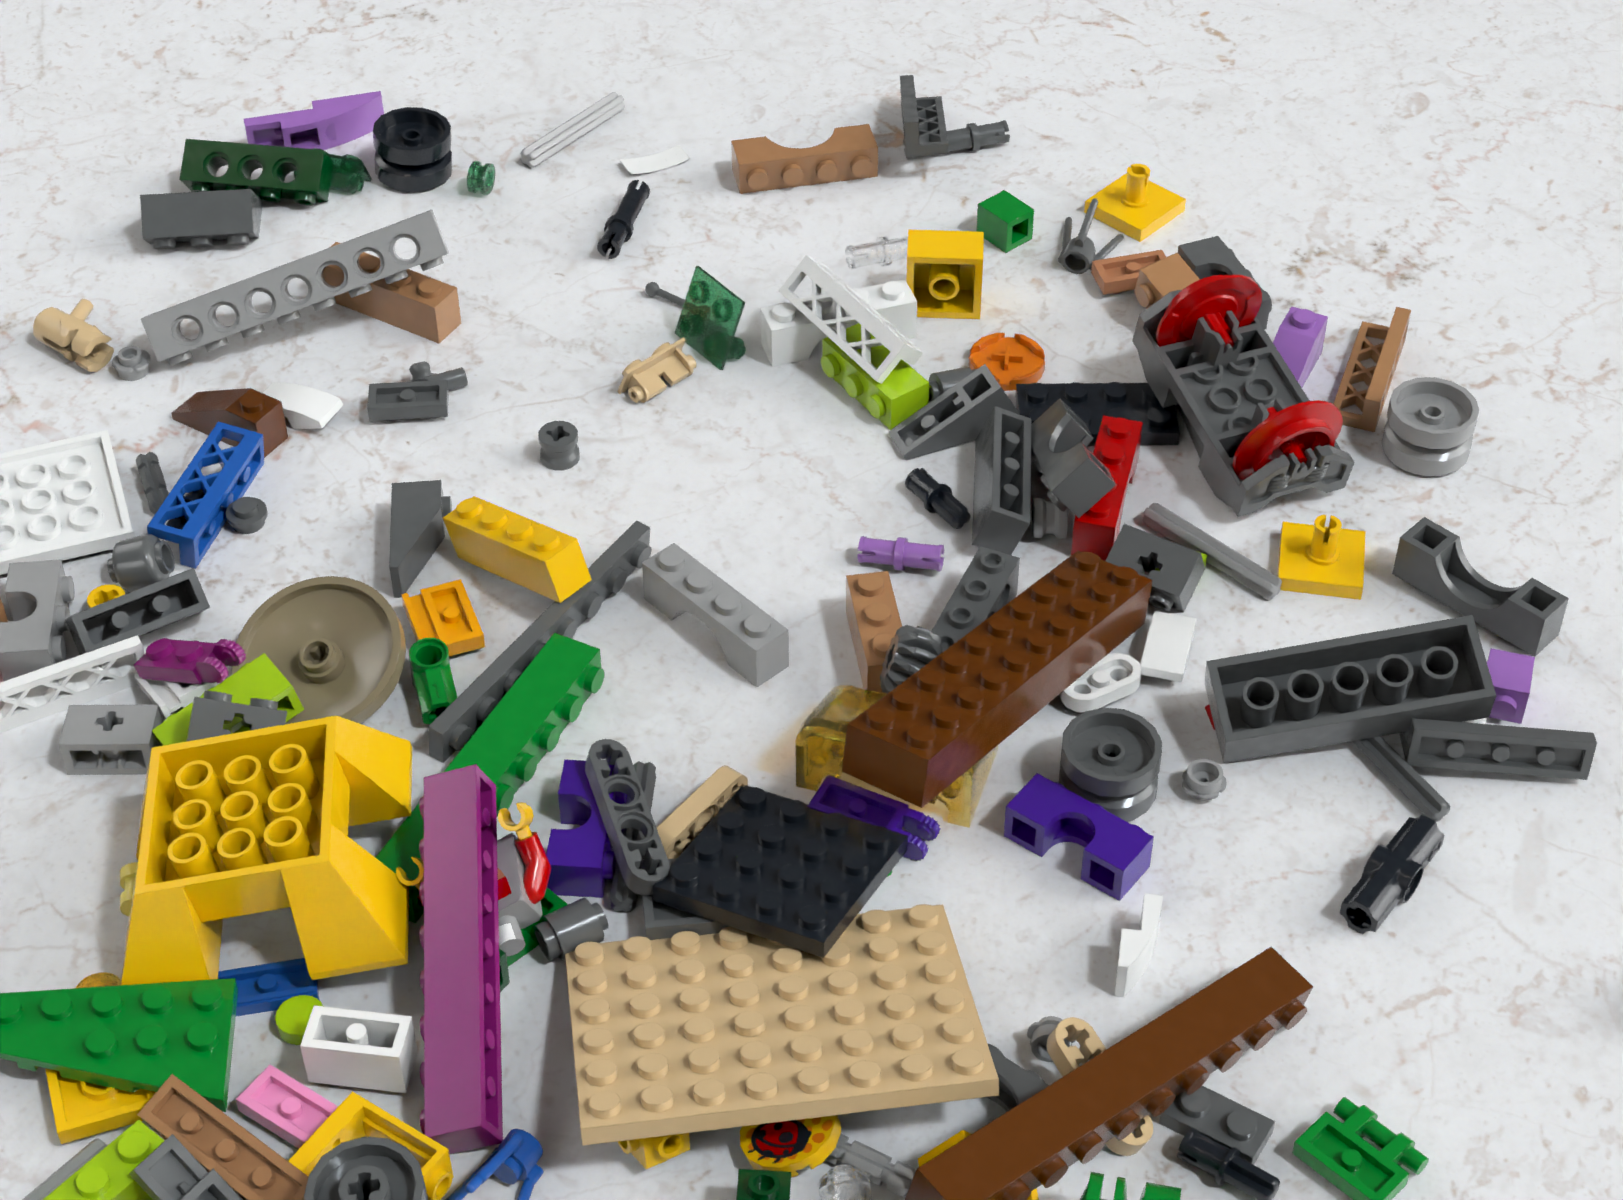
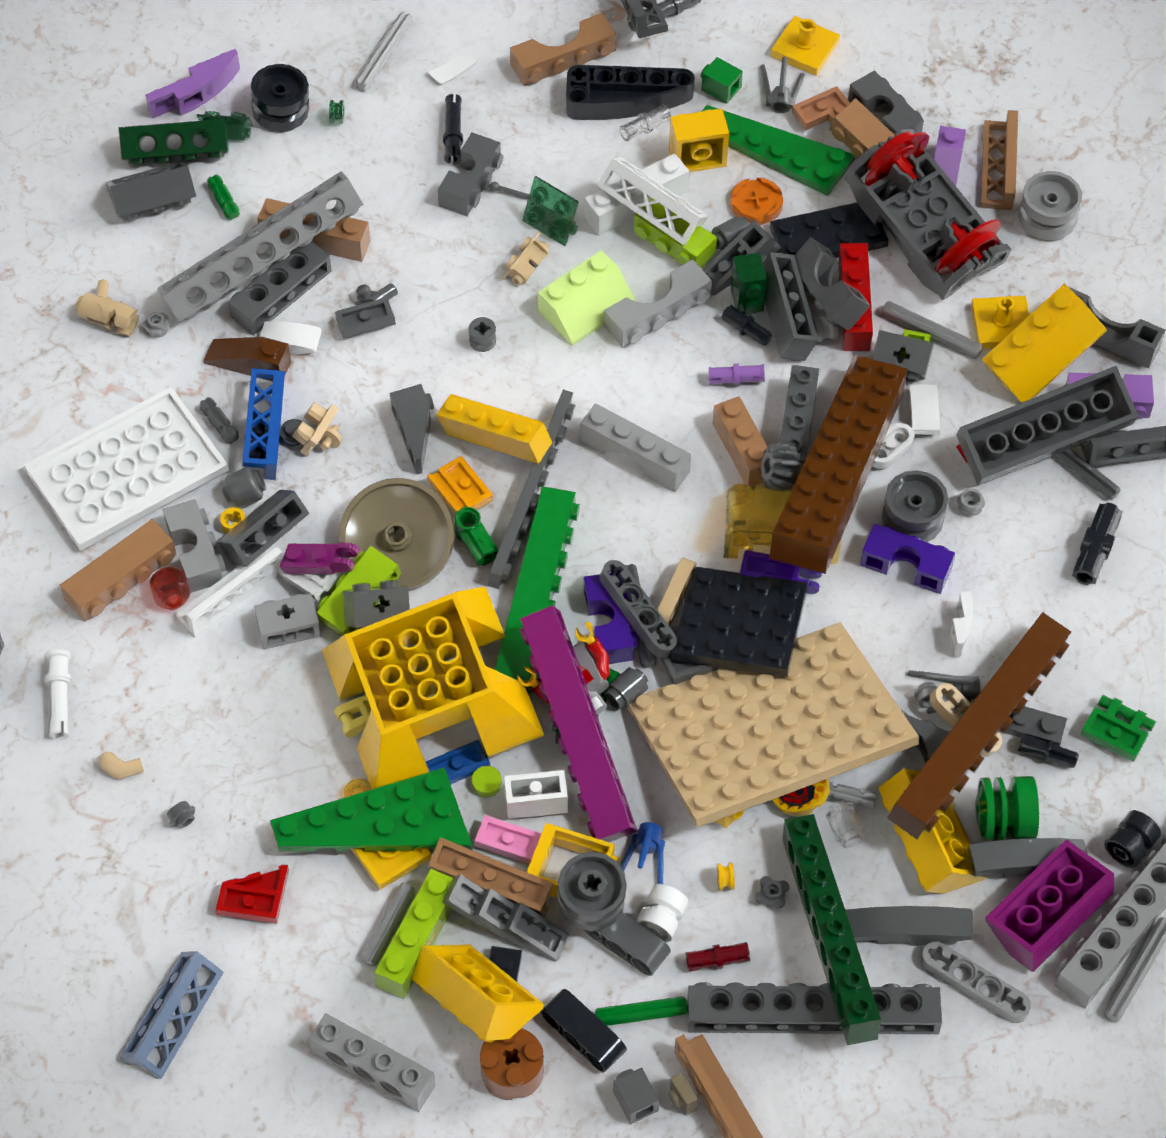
camera: 15 degrees left, 15 degrees up
none -> green axle [207,174,240,220]
none -> dark grey brick [228,241,332,336]
none -> tan hips [292,402,342,456]
none -> dark grey arch [438,132,503,217]
none -> yellowish green slope [538,250,636,346]
none -> black beam [566,65,695,120]
none -> light grey arch [604,259,712,348]
none -> green wing [701,105,855,196]
none -> dark green brick [731,253,767,315]
none -> dark grey plant [907,670,980,714]
none -> yellow slope [982,283,1107,403]

